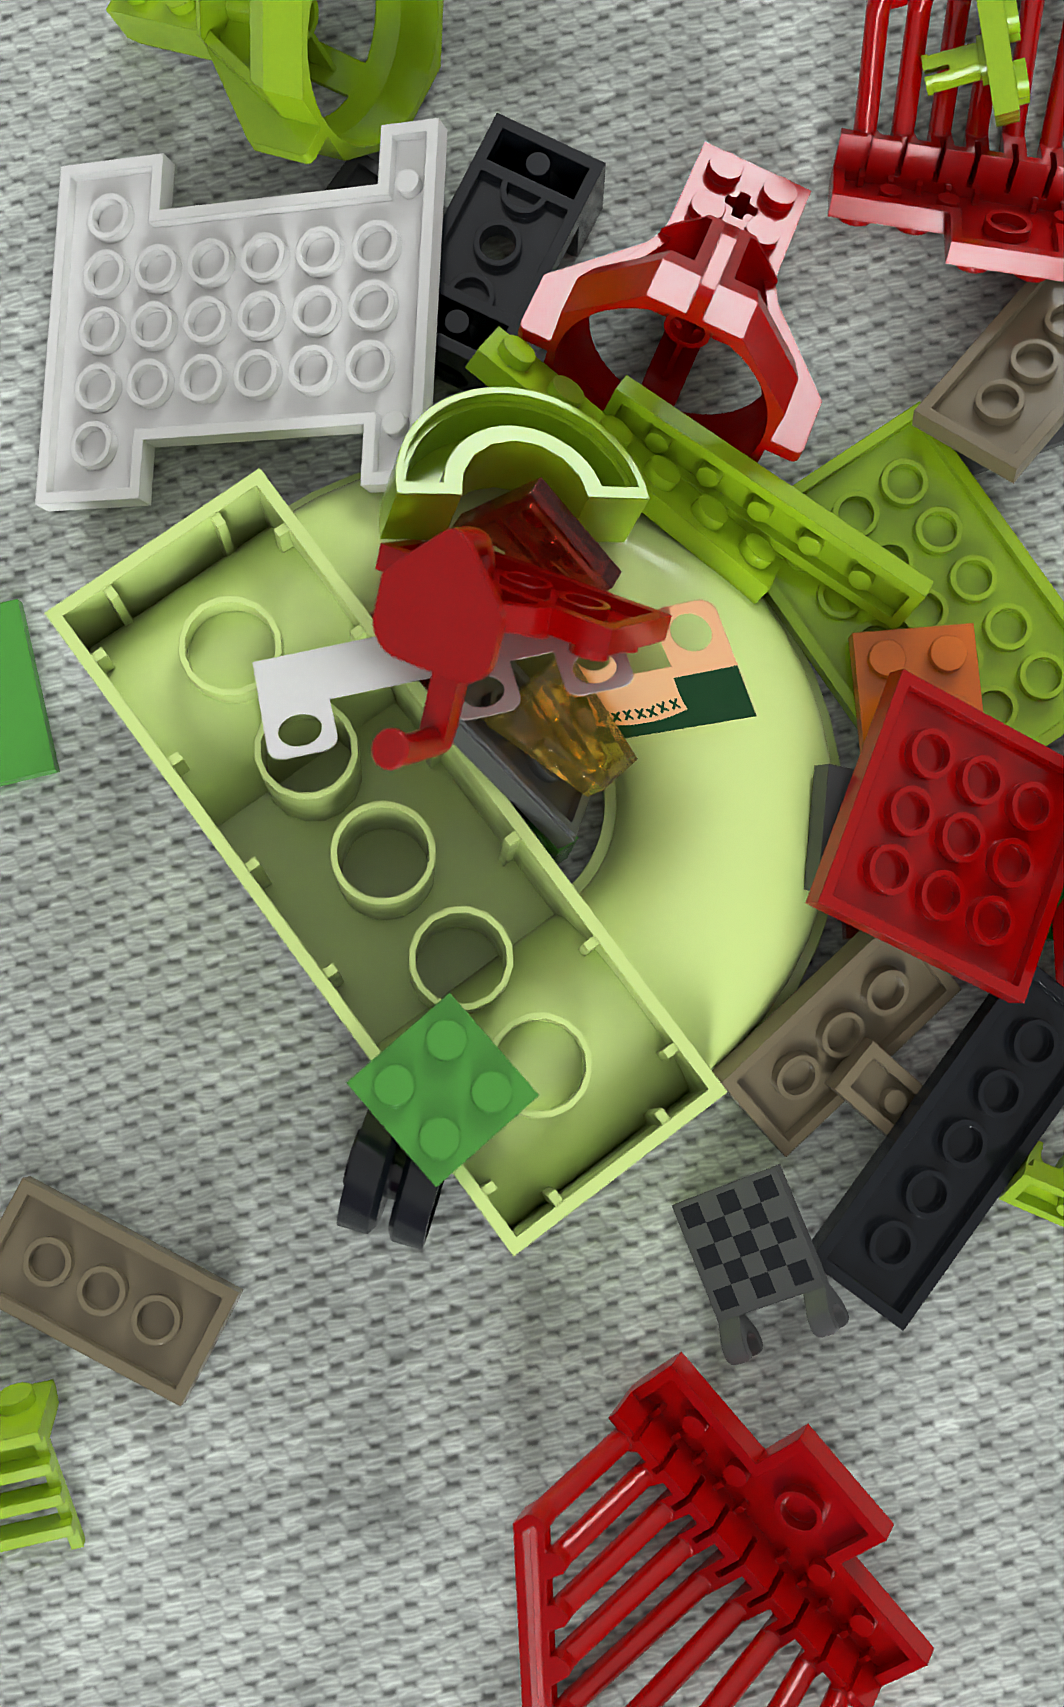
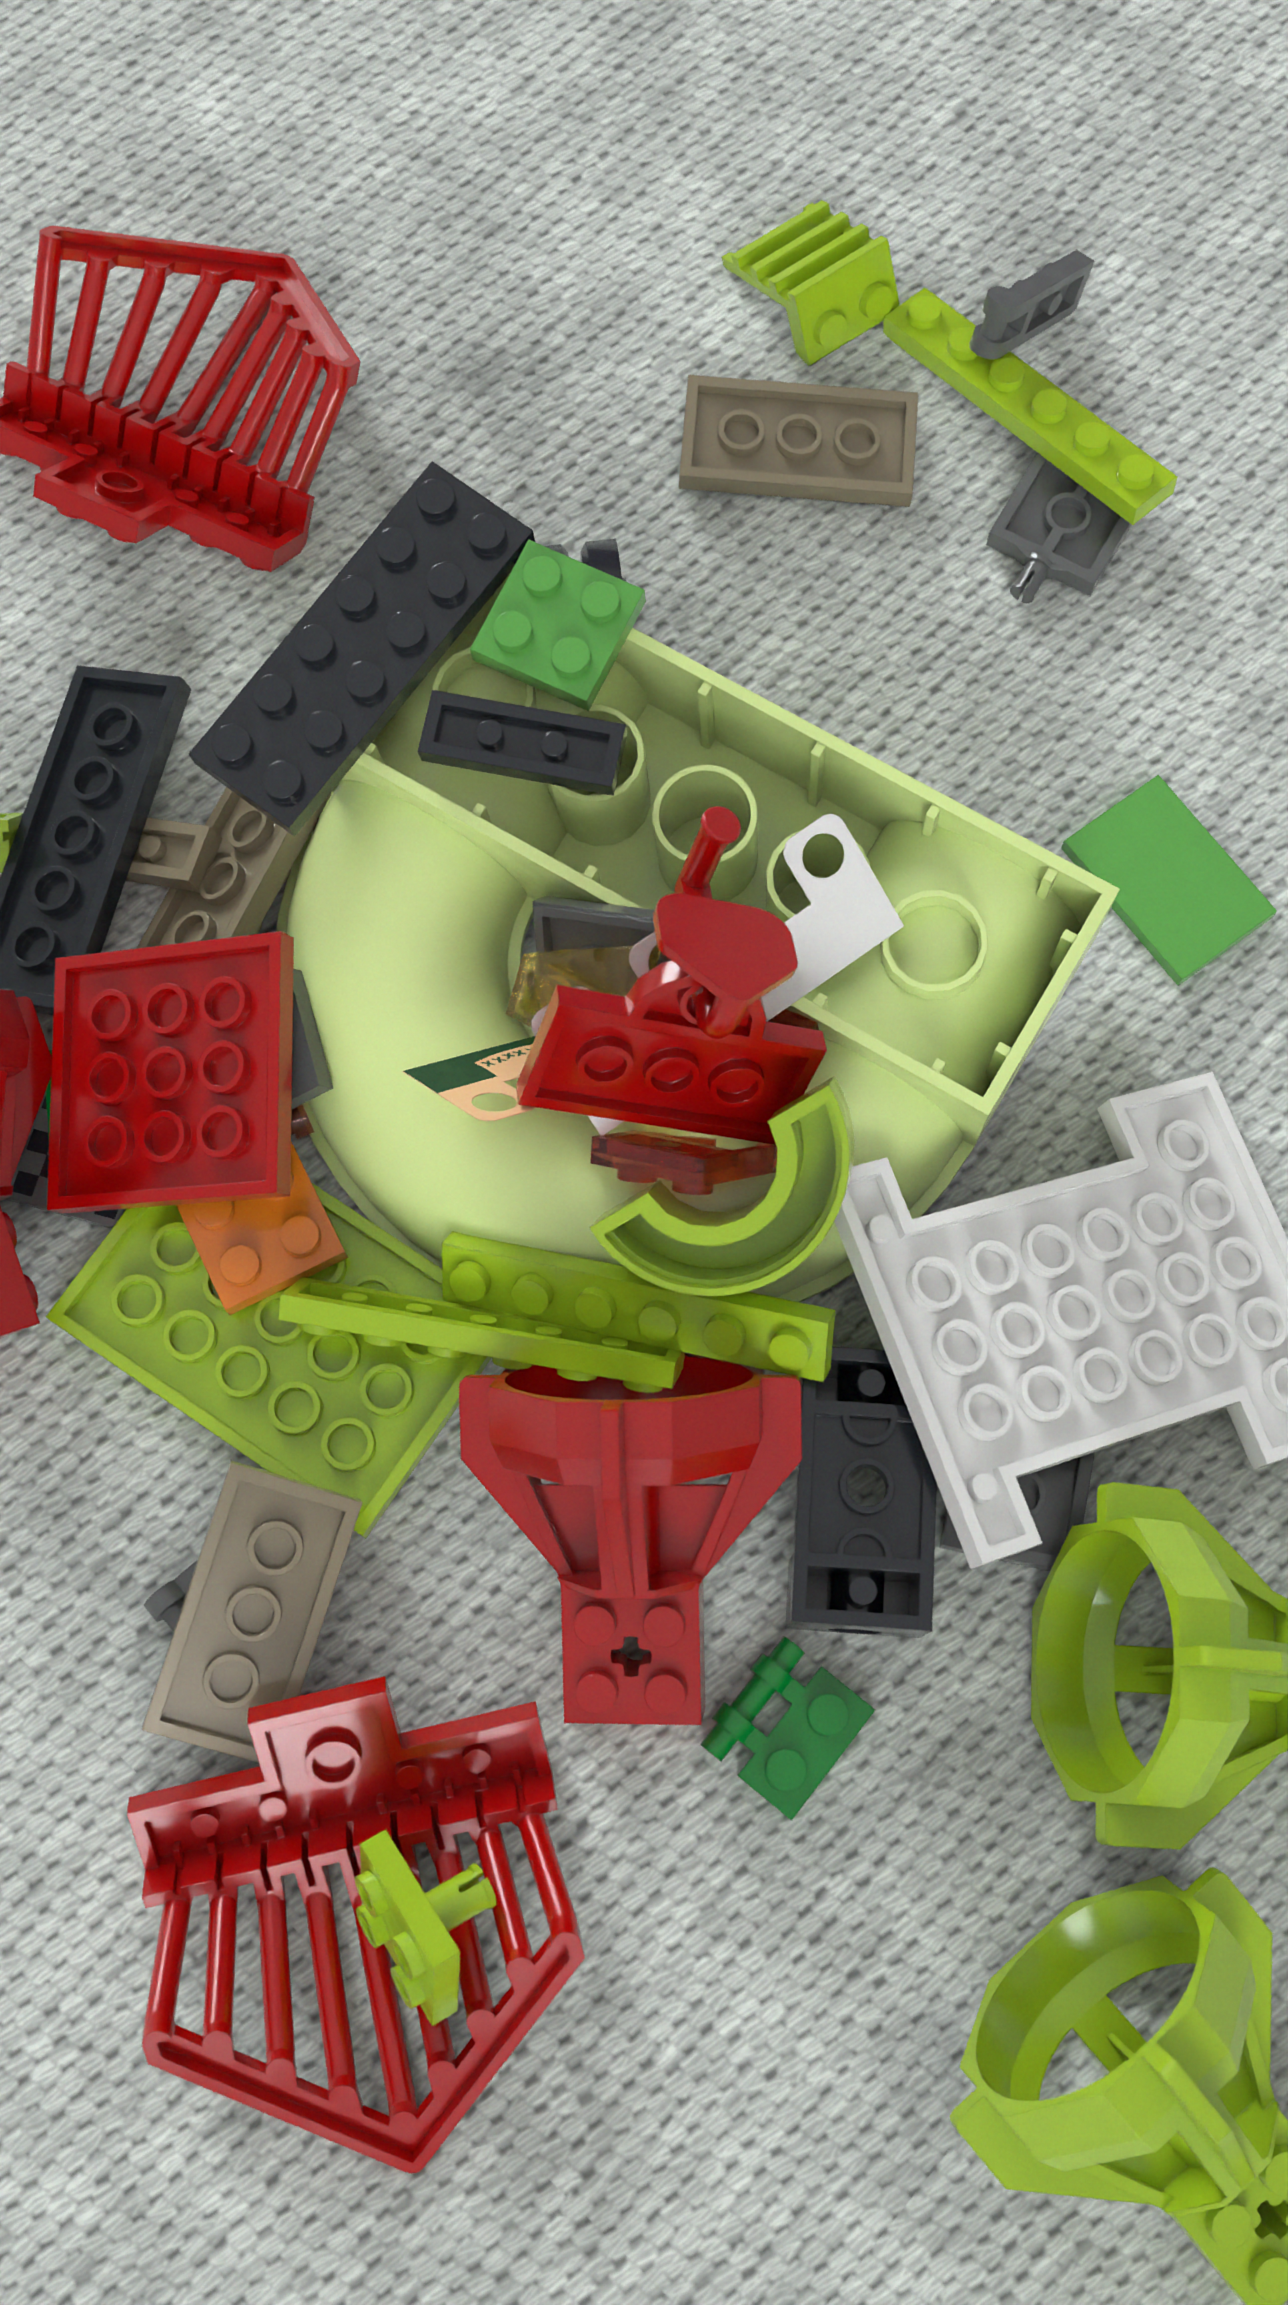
camera: 155 degrees right, 10 degrees down
dark grey flag [672,1164,849,1365] -> none
none -> black plate [189,461,535,837]
none -> black plate [418,690,627,796]
none -> green plate [700,1636,875,1821]

